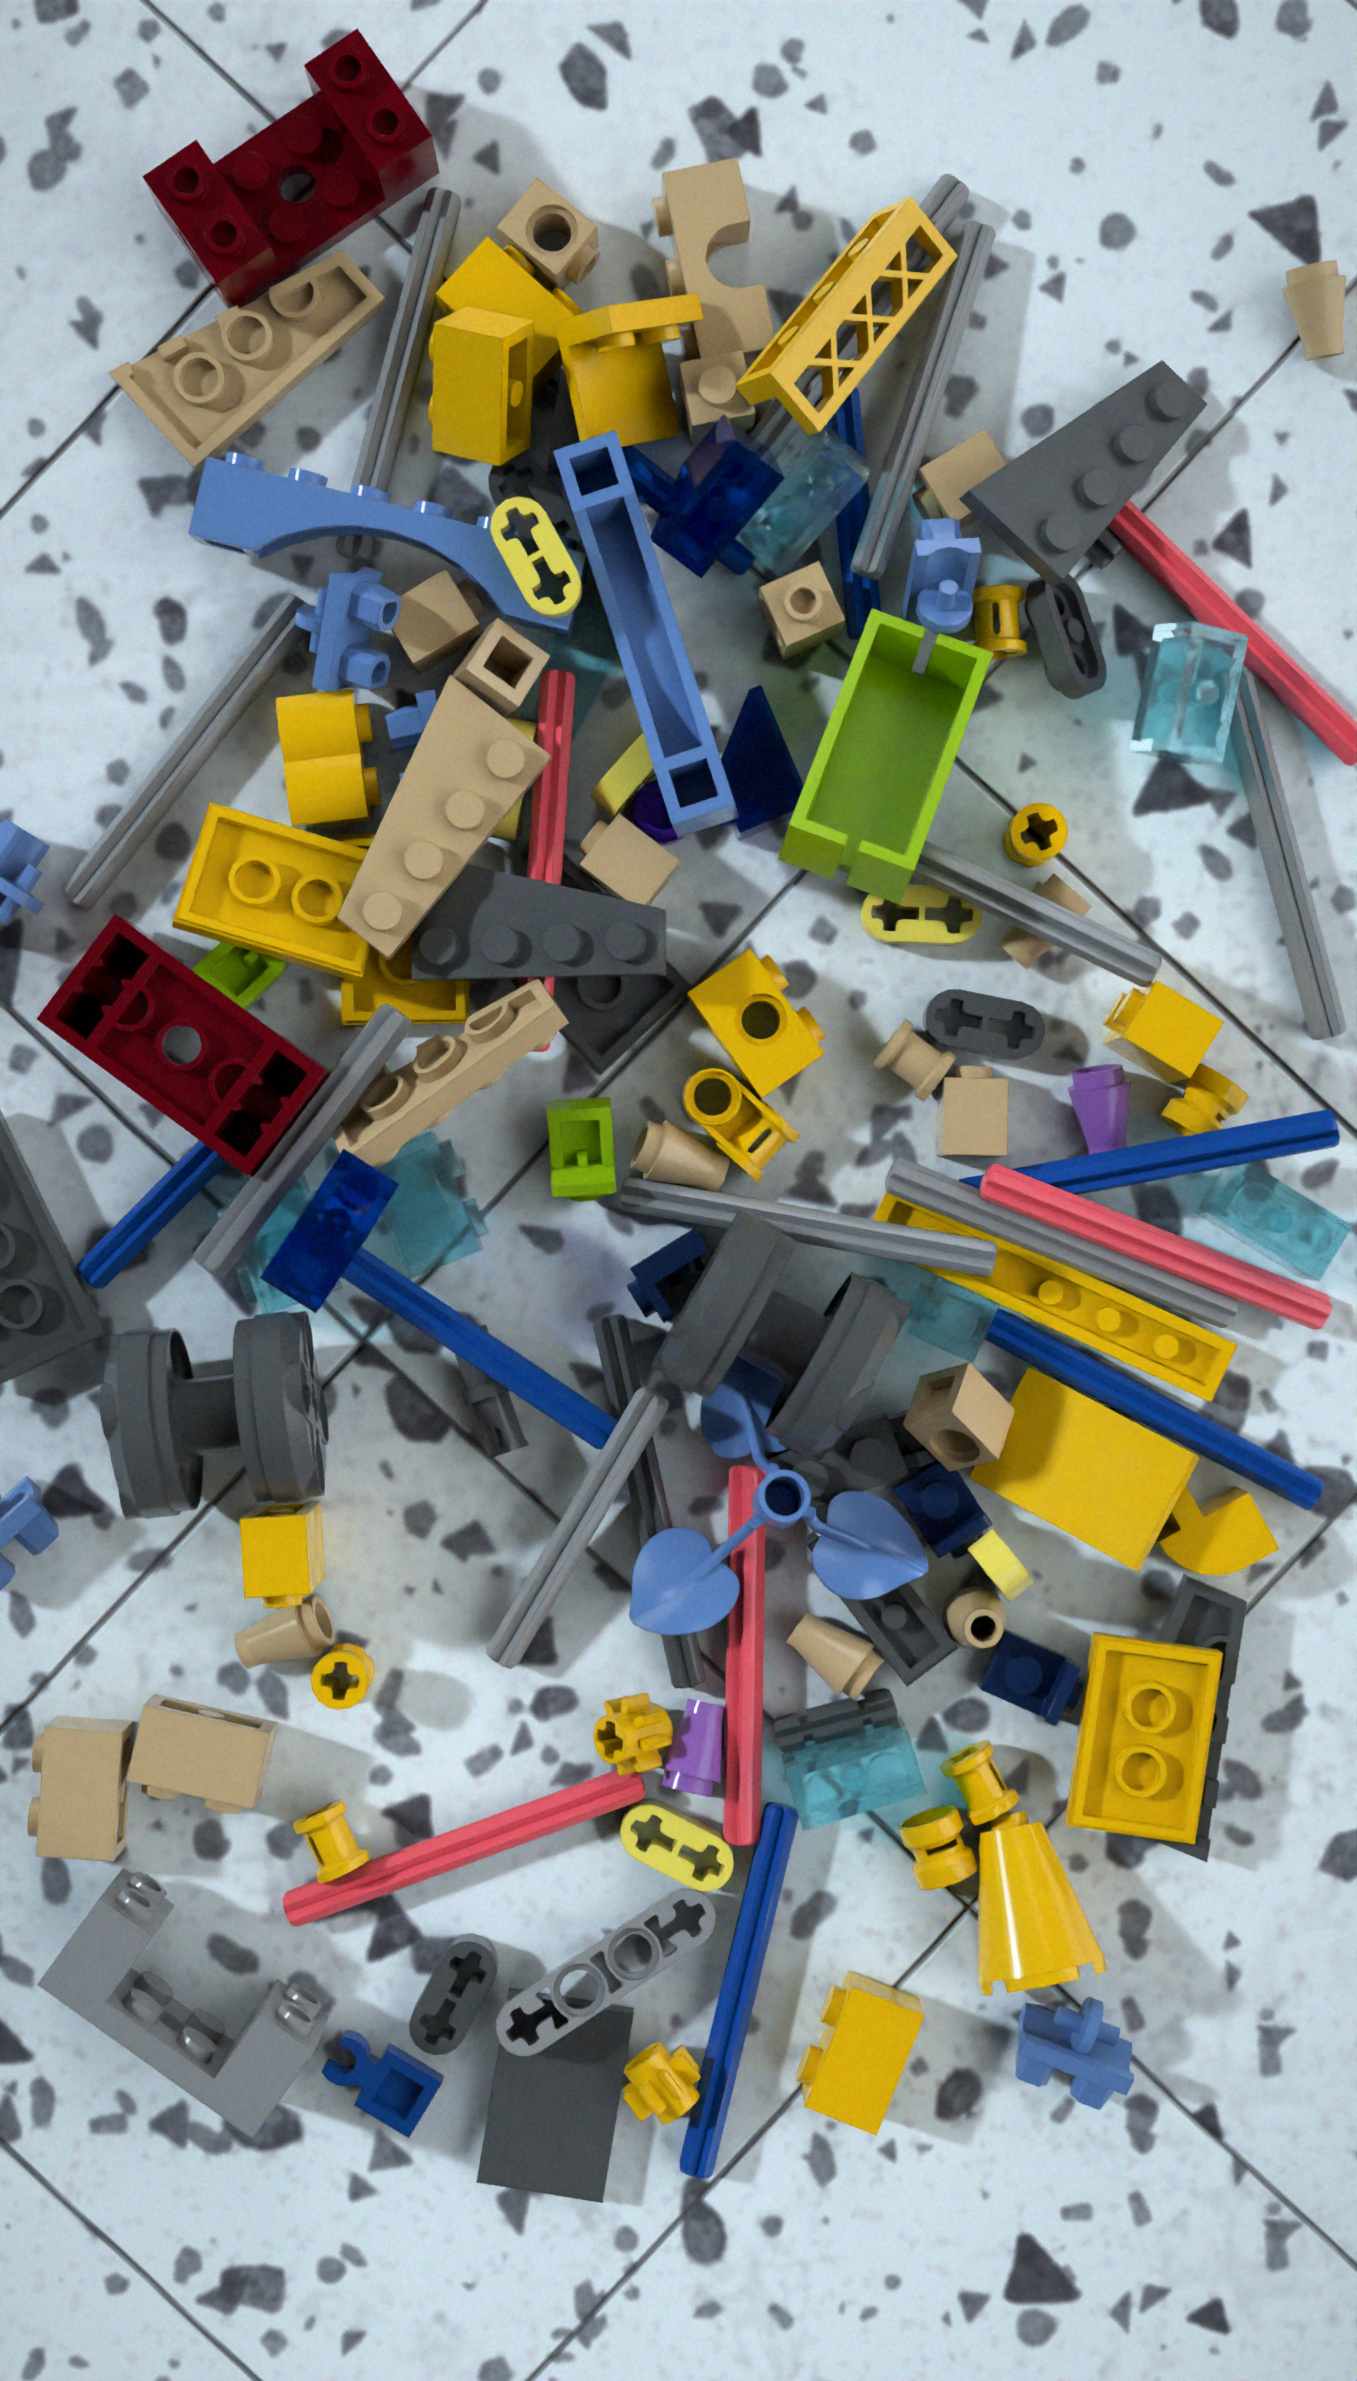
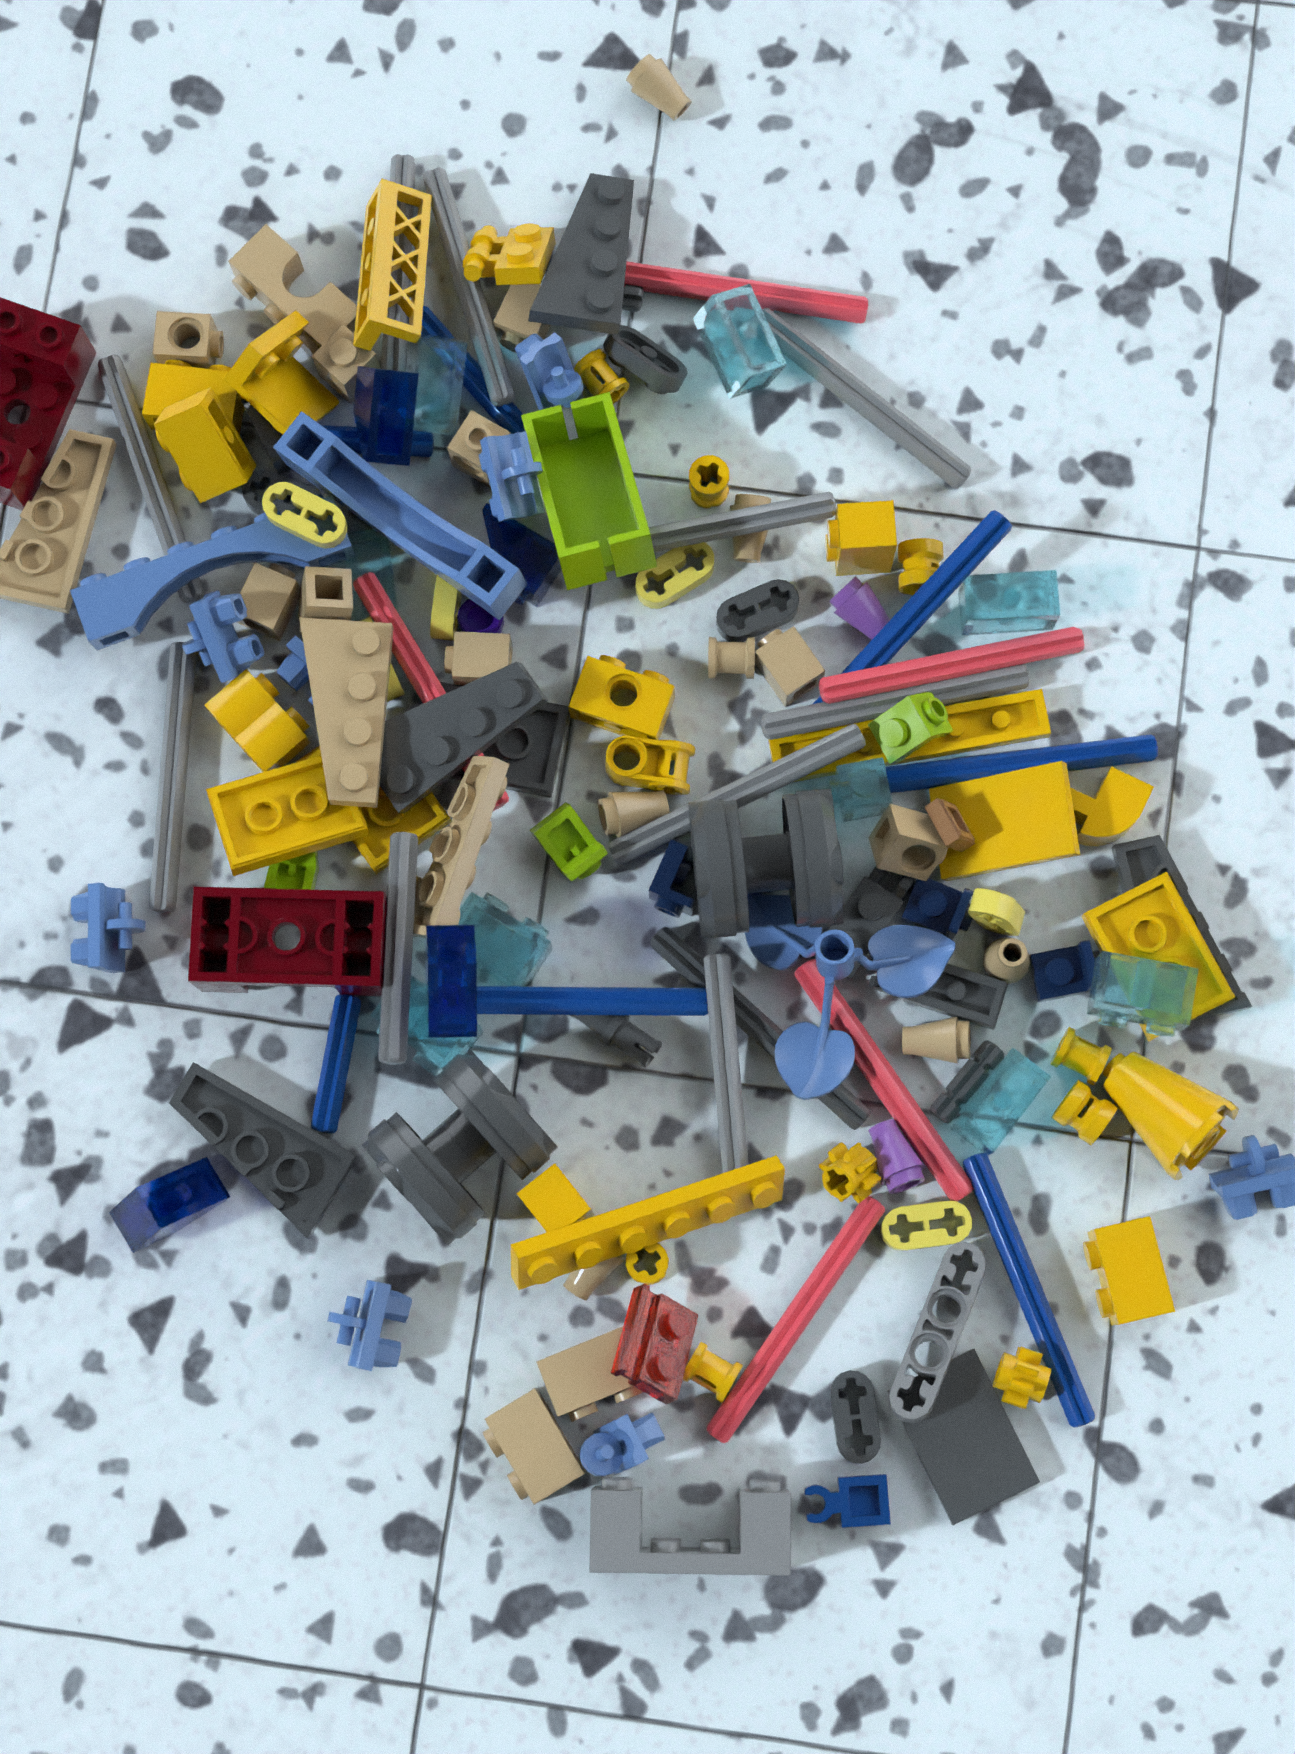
camera: 25 degrees left, 10 degrees down
none -> yellow plate [463,223,556,285]
none -> medium blue hips [479,431,545,522]
none -> yellow plate [511,1155,785,1290]
none -> medium blue hips [580,1413,665,1477]
none -> clear red plate [611,1283,699,1405]
none -> lime bracket [868,692,953,764]
none -> medium nougat tile [924,798,975,852]
none -> clear light blue brick [1086,951,1199,1037]

